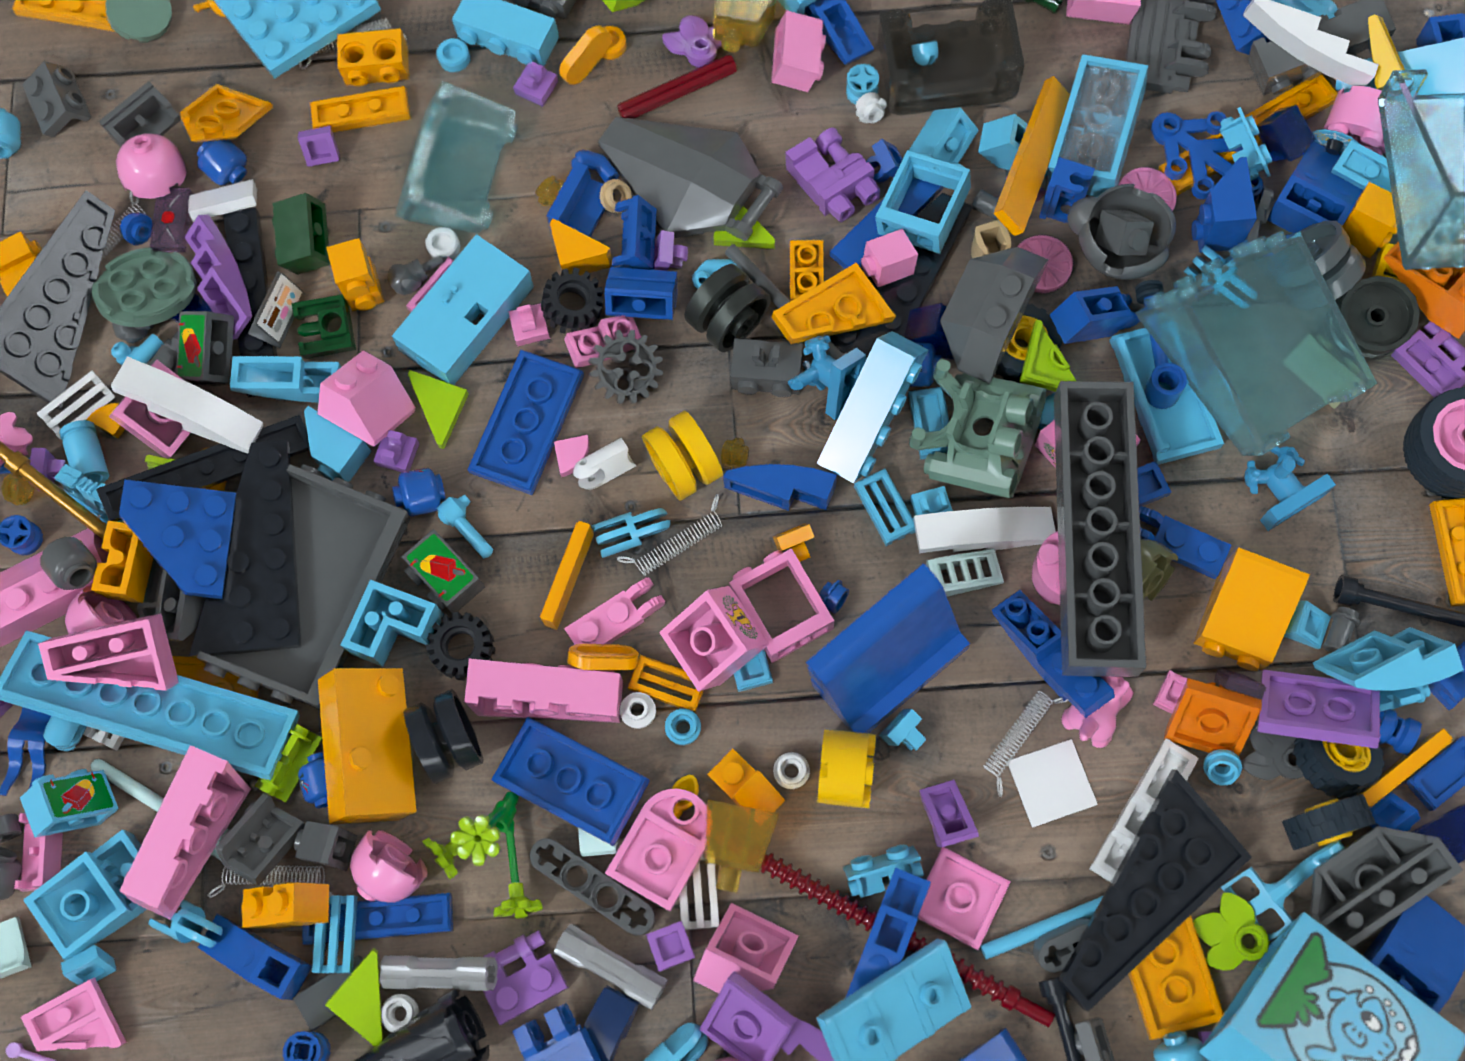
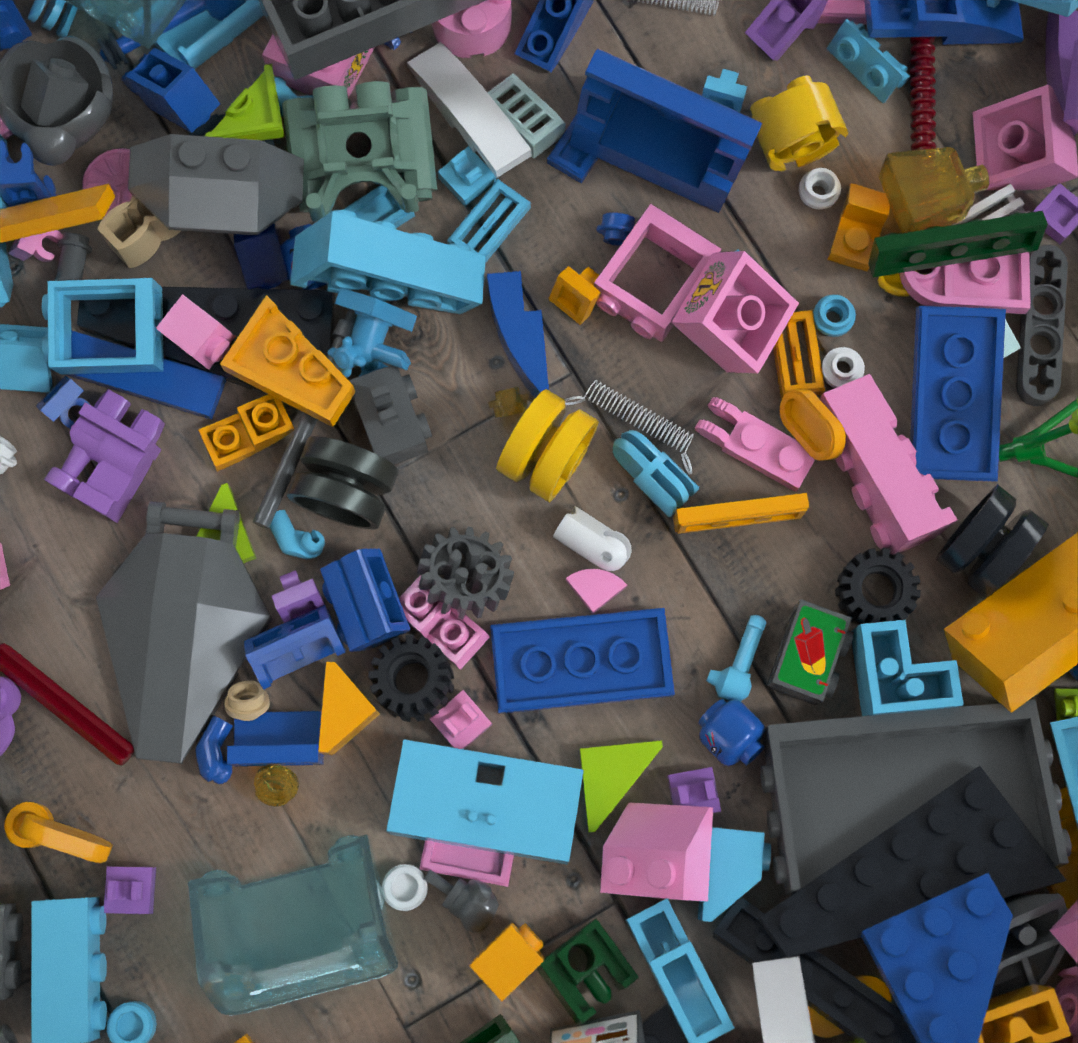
camera: 125 degrees left, 5 degrees up
none -> dark green plate [868,210,1048,277]

